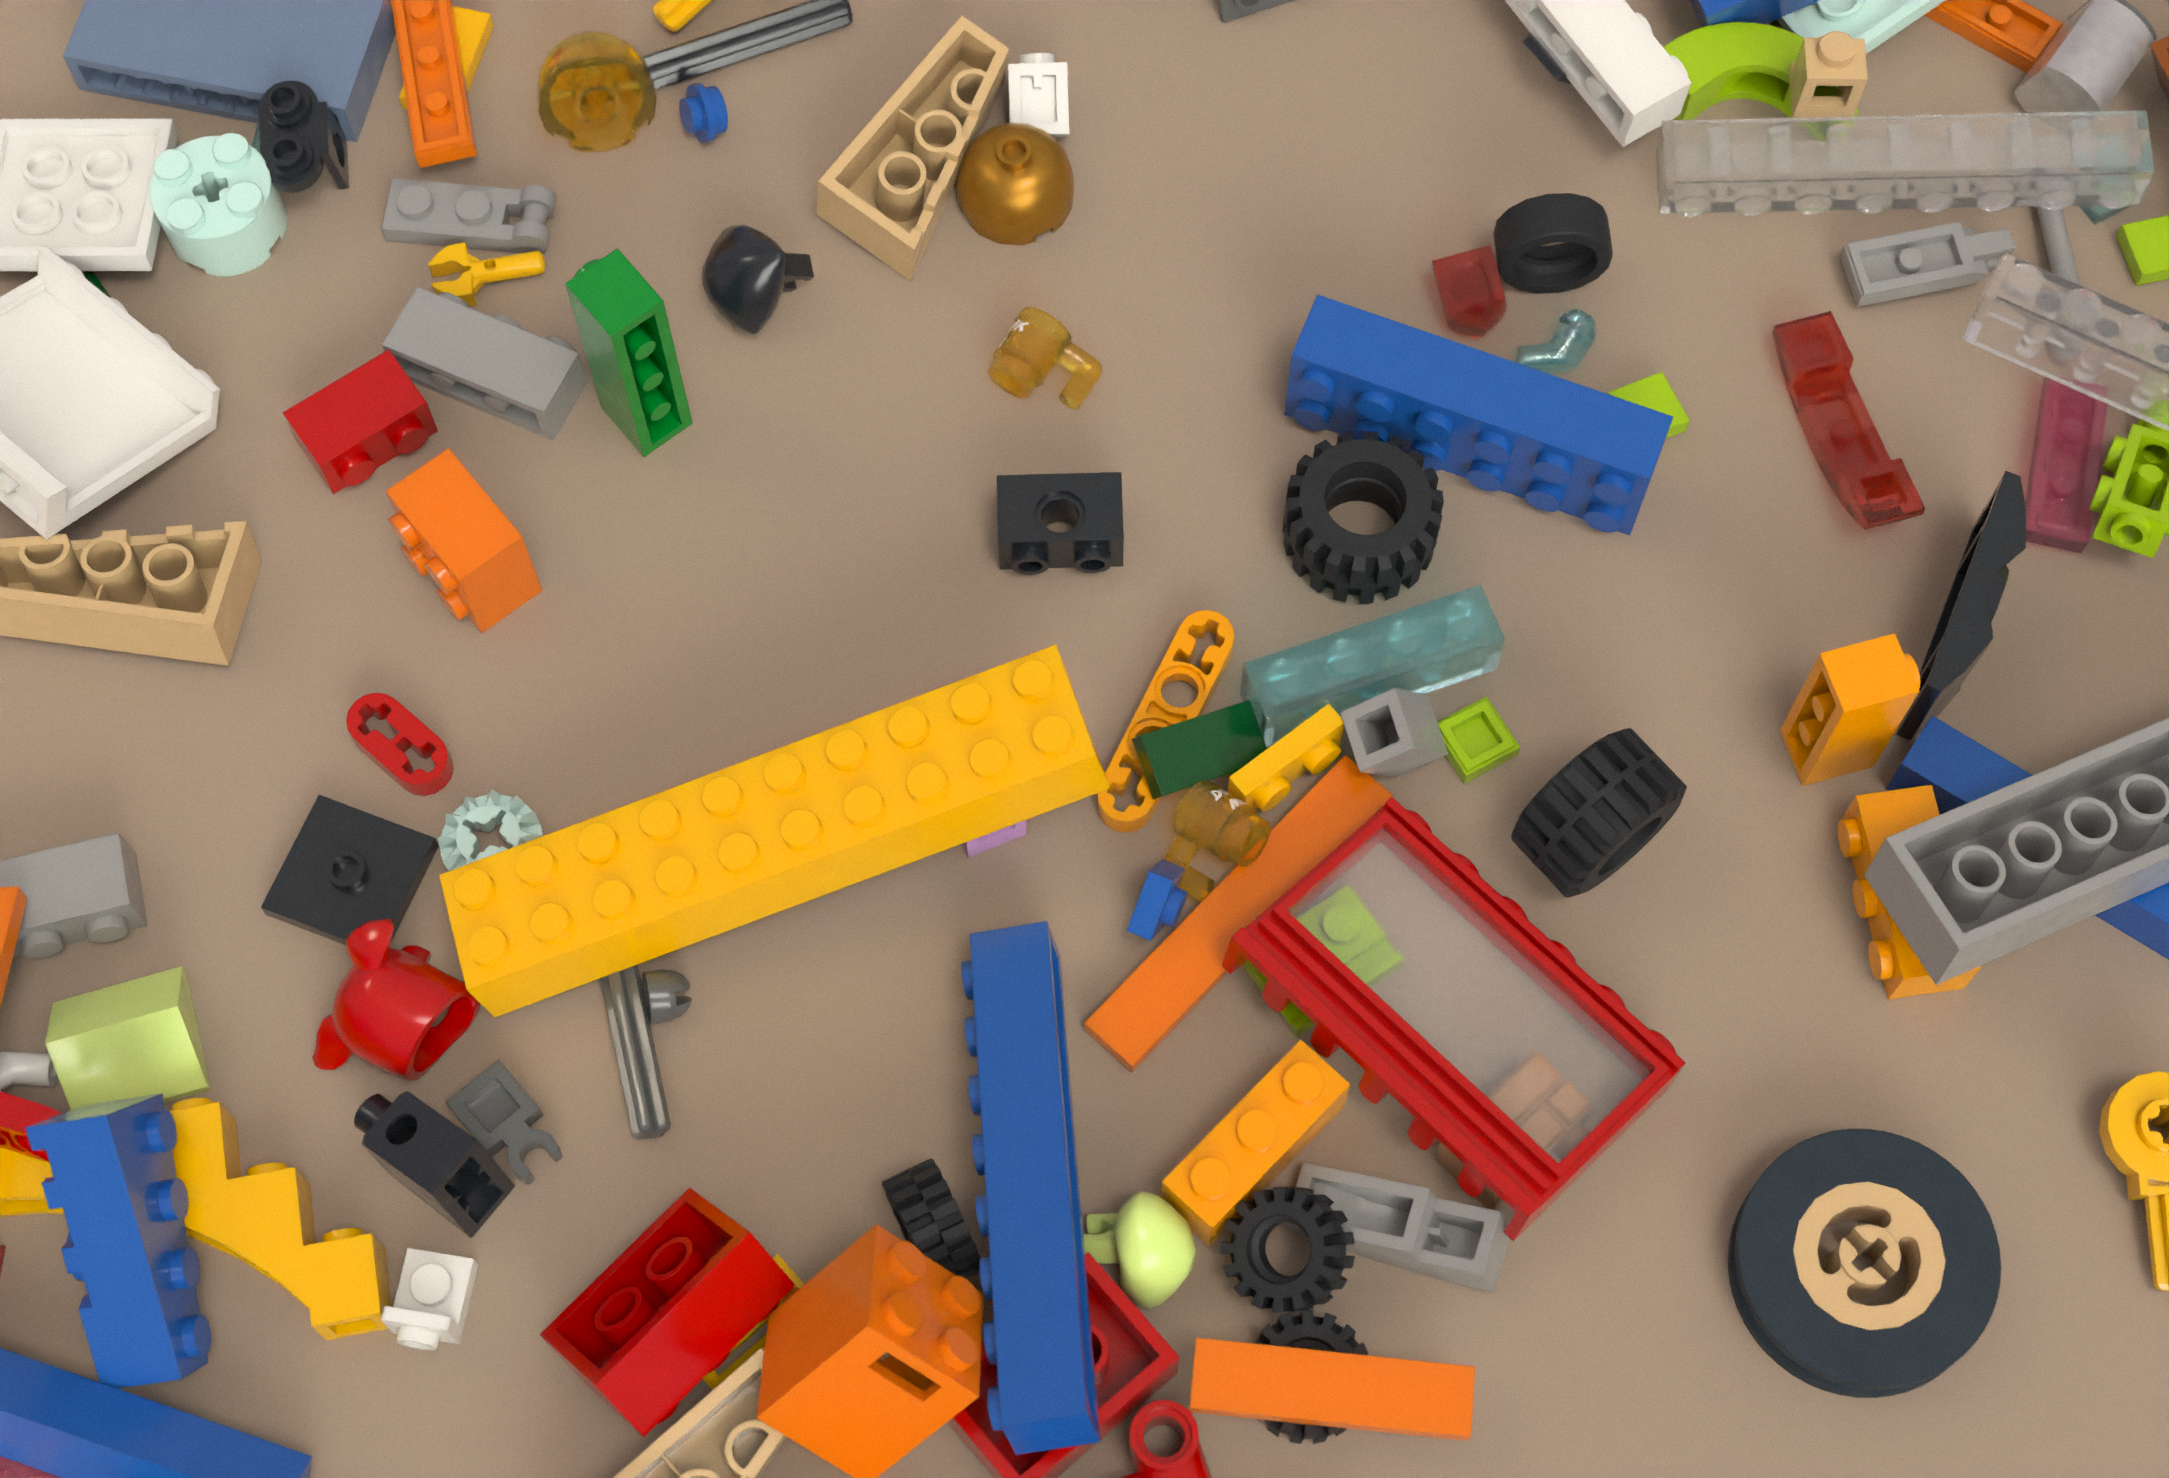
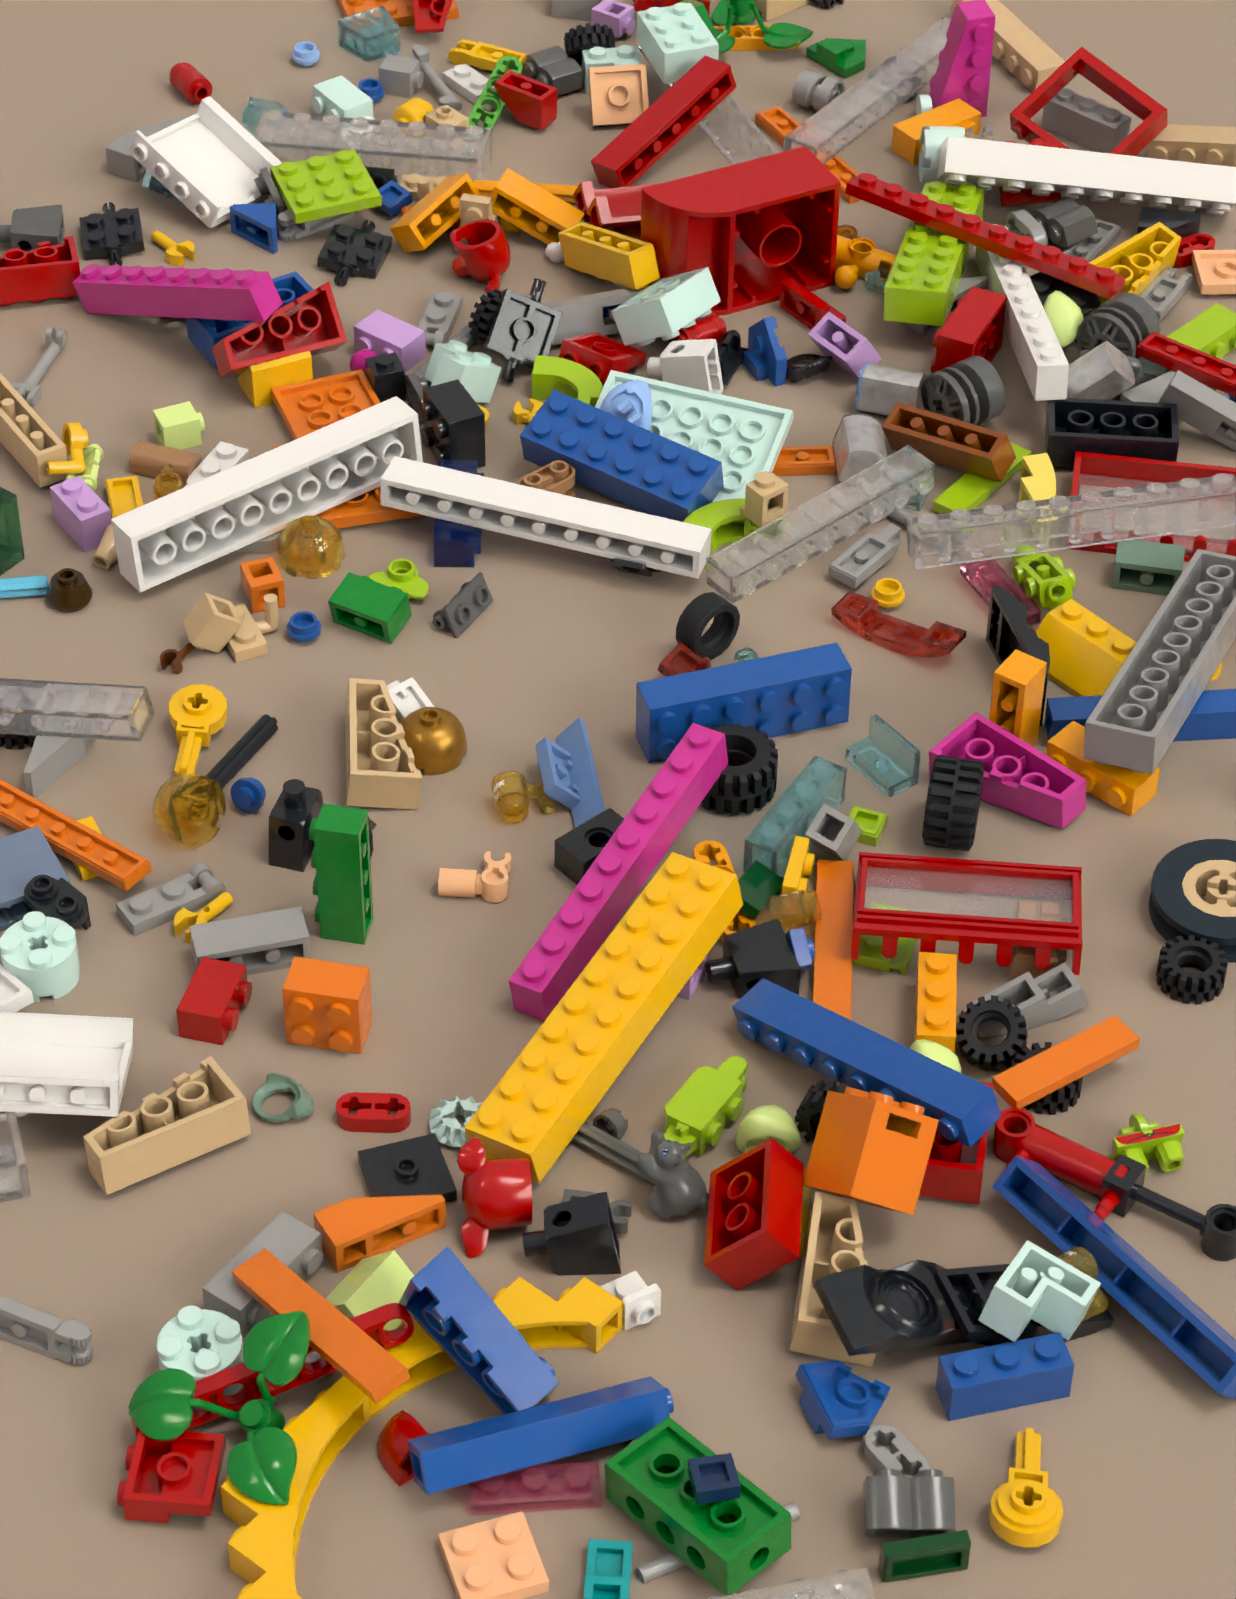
camera: 40 degrees left, 25 degrees down
none -> sand green piece [252,1073,314,1123]
none -> black torso [269,779,323,872]
none -> orange slope [313,1195,446,1273]
none -> light nougat bar [438,851,511,903]
none -> dark pink brick [509,723,728,1021]
none -> medium blue bracket [535,718,605,828]
none -> dark grey animal [638,1130,709,1220]
none -> lime hinge [664,1055,748,1158]
none -> black torso [706,919,801,999]
none -> yellowish green piece [736,1105,802,1154]
none -> clear light blue panel [845,714,921,797]
none -> yellow plate [871,578,905,609]
none -> dark pink wedge [929,712,1086,829]
none -> yellow slope [1036,599,1137,697]
none -> black tyre [1156,935,1228,1005]

